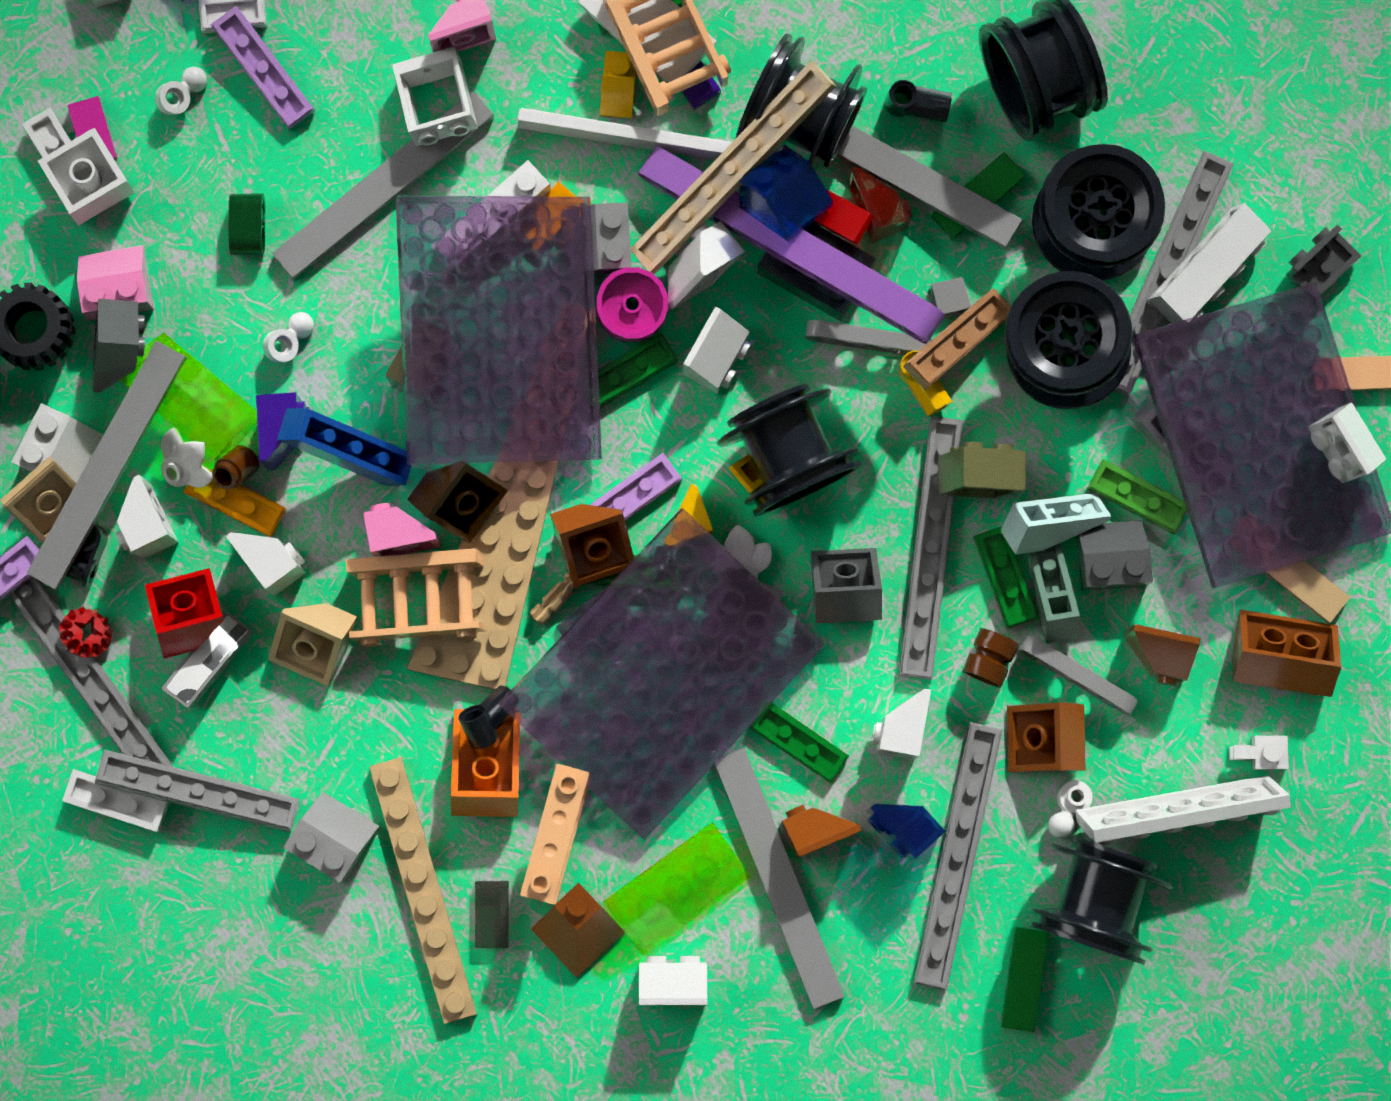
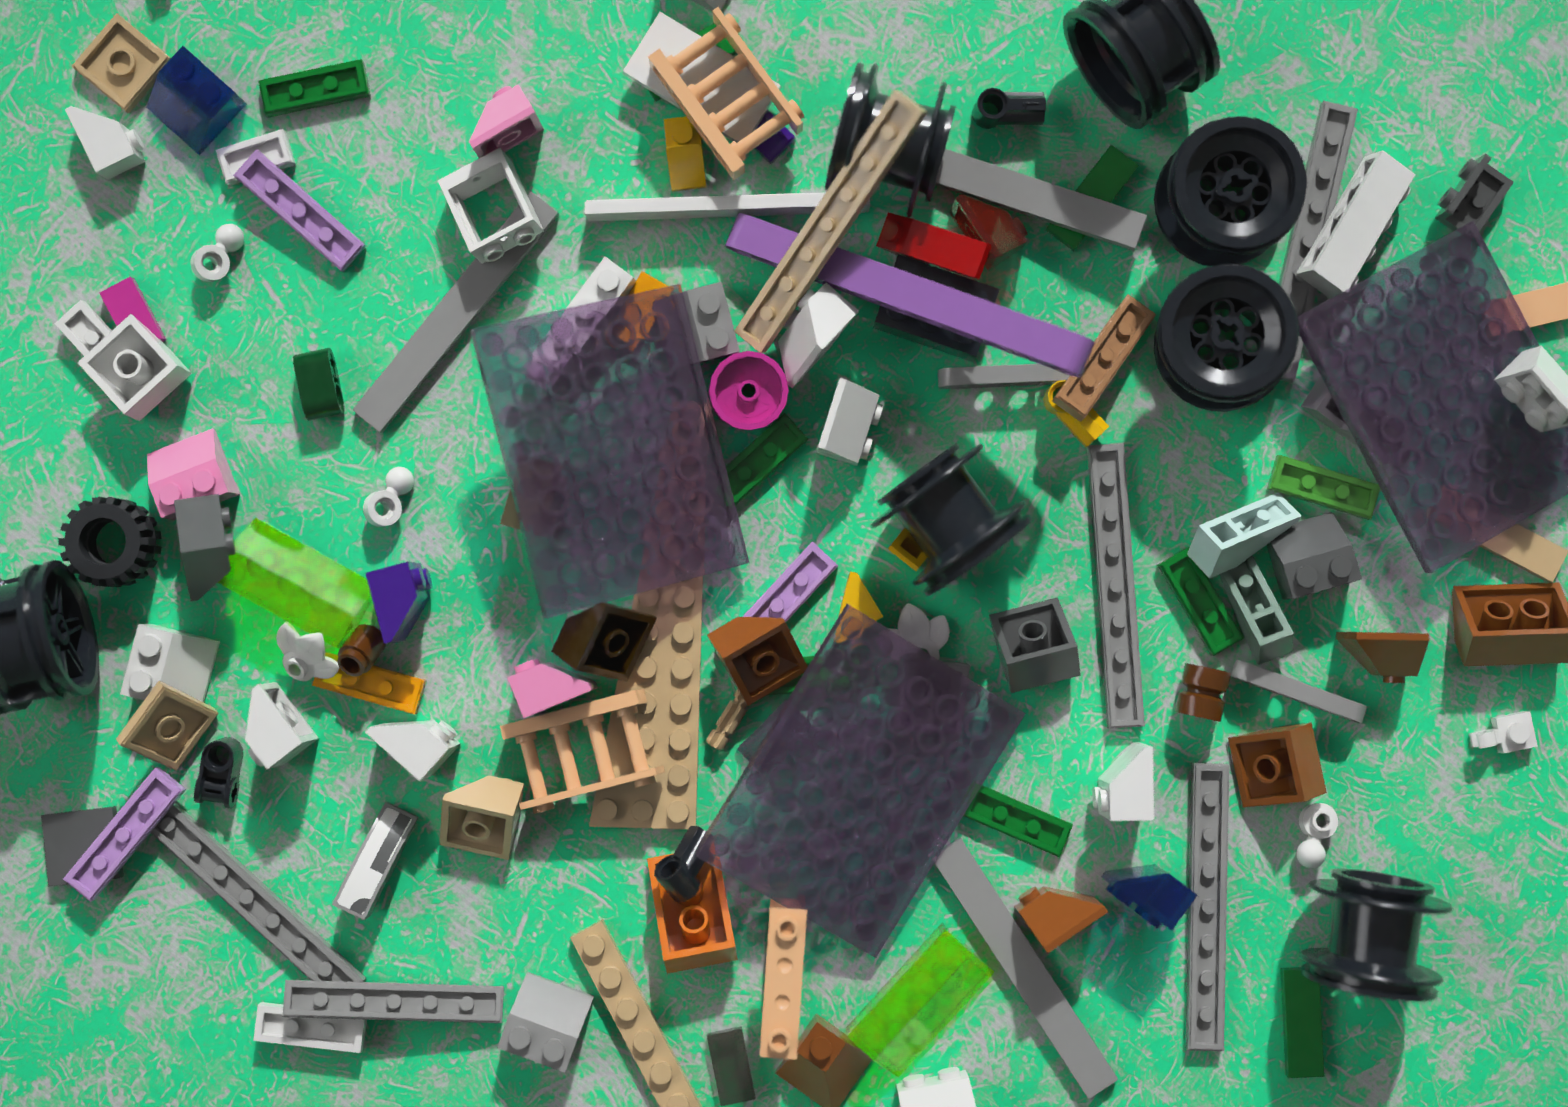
camera: 10 degrees left, 5 degrees up
light grey tile [27,341,187,590] -> none
red gear [59,606,113,658] -> none
red slope [145,568,224,659] -> none
blue brick [277,408,415,486] -> none
clear blue slope [739,145,833,242] -> none
light grey tile [930,277,971,316] -> none
olive brick [938,442,1026,499] -> none
white plate [1076,775,1291,845] -> none

